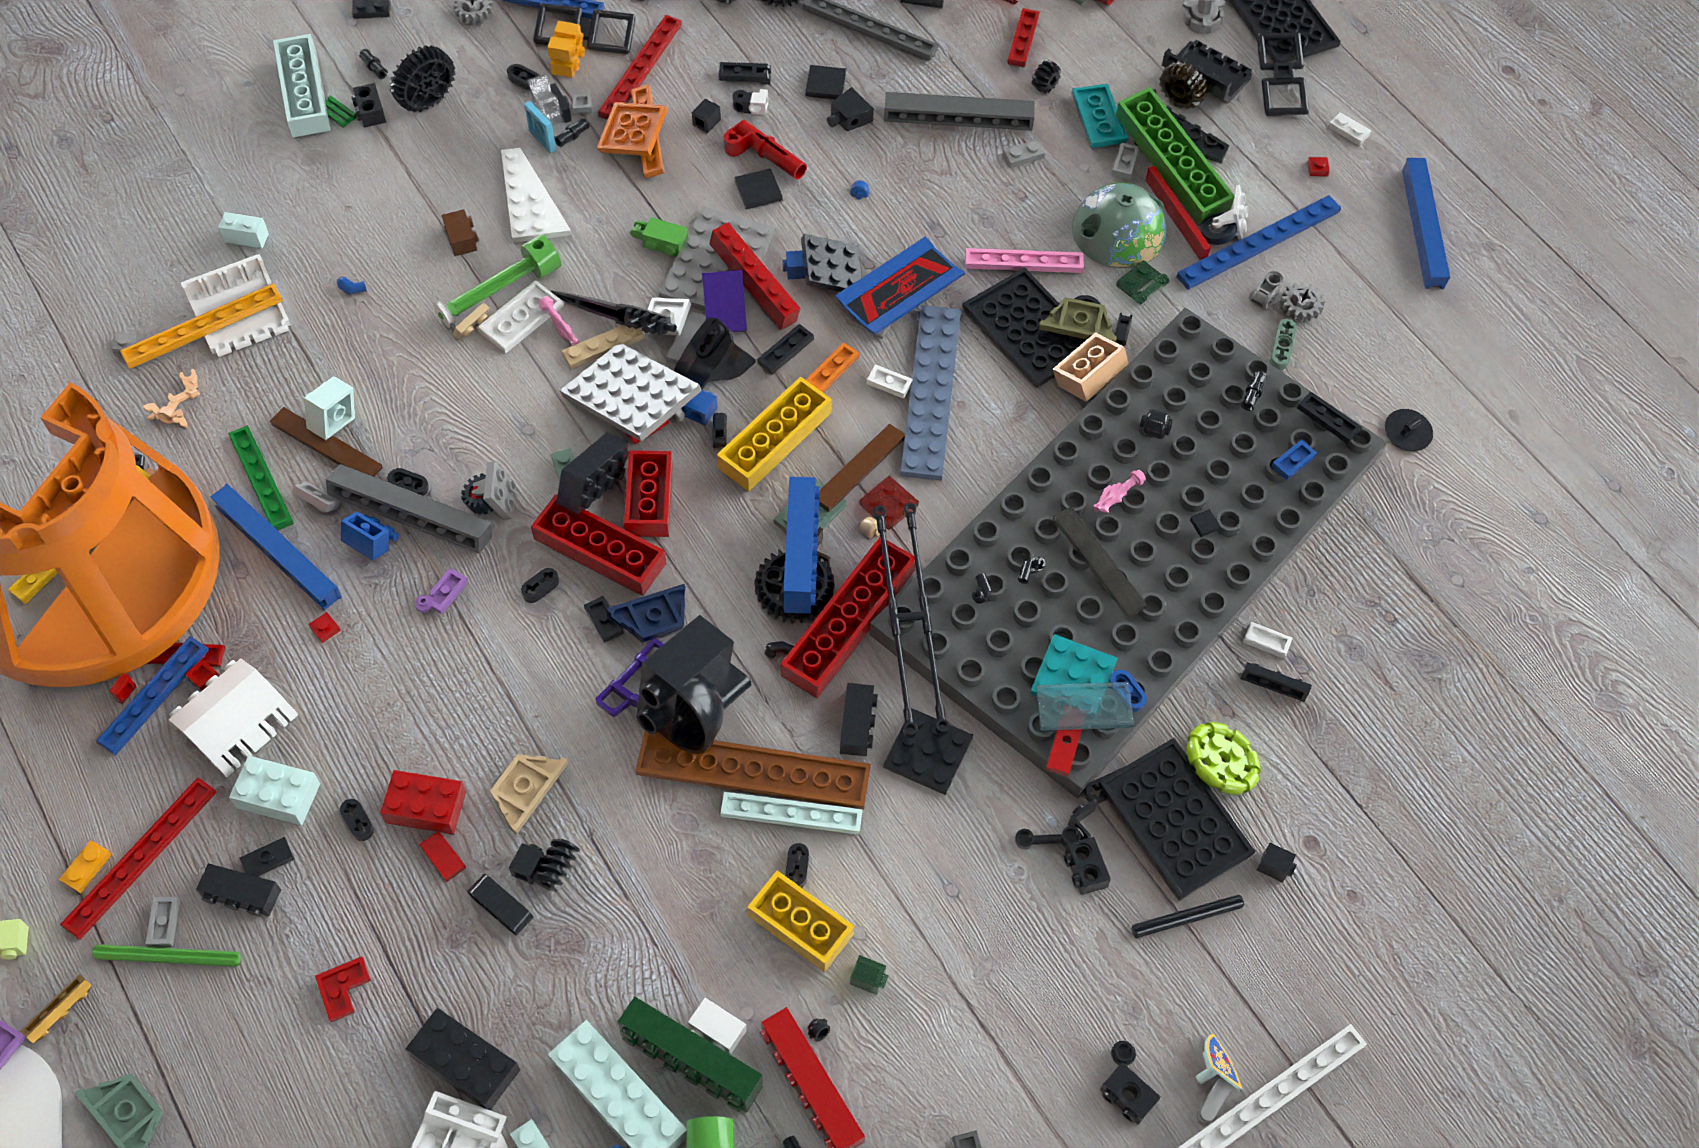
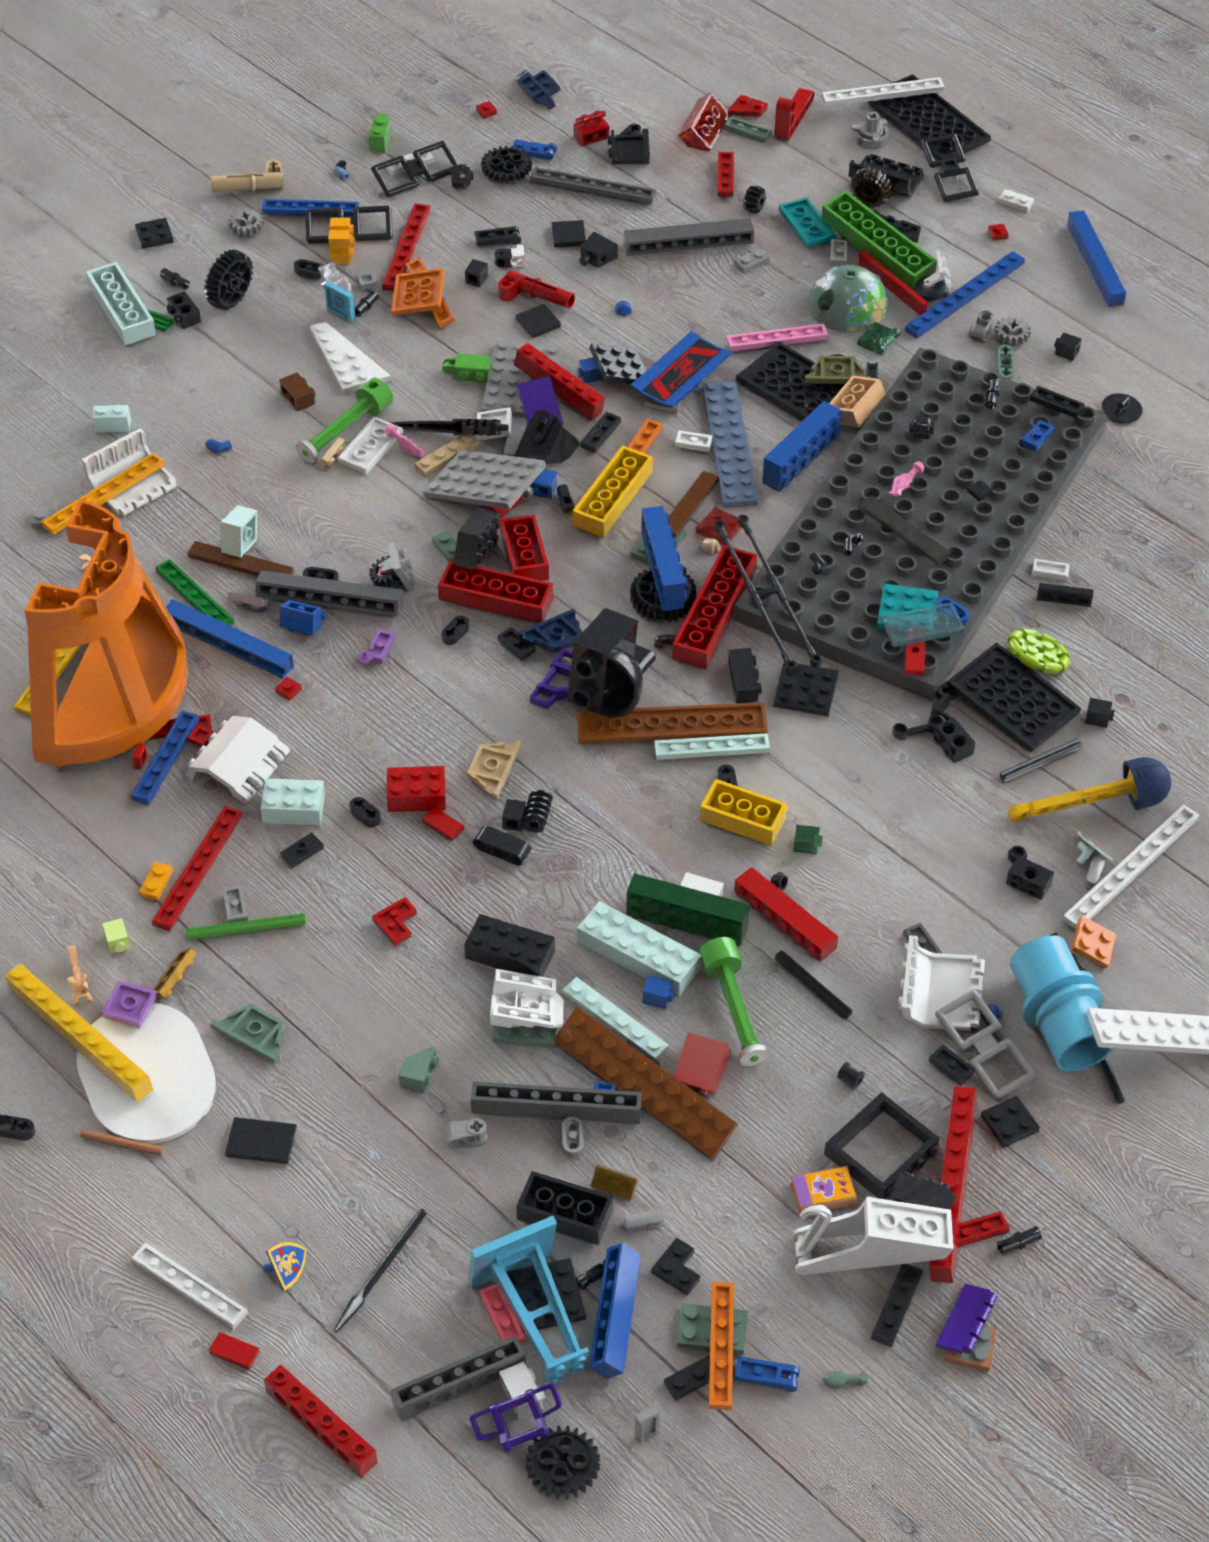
camera: 10 degrees left, 10 degrees down
black brick [196,863,281,917] -> none
black plate [549,83,572,123] -> none
none -> blue brick [762,401,841,492]
none -> piece [1008,757,1171,821]
none -> black brick [1054,332,1082,361]

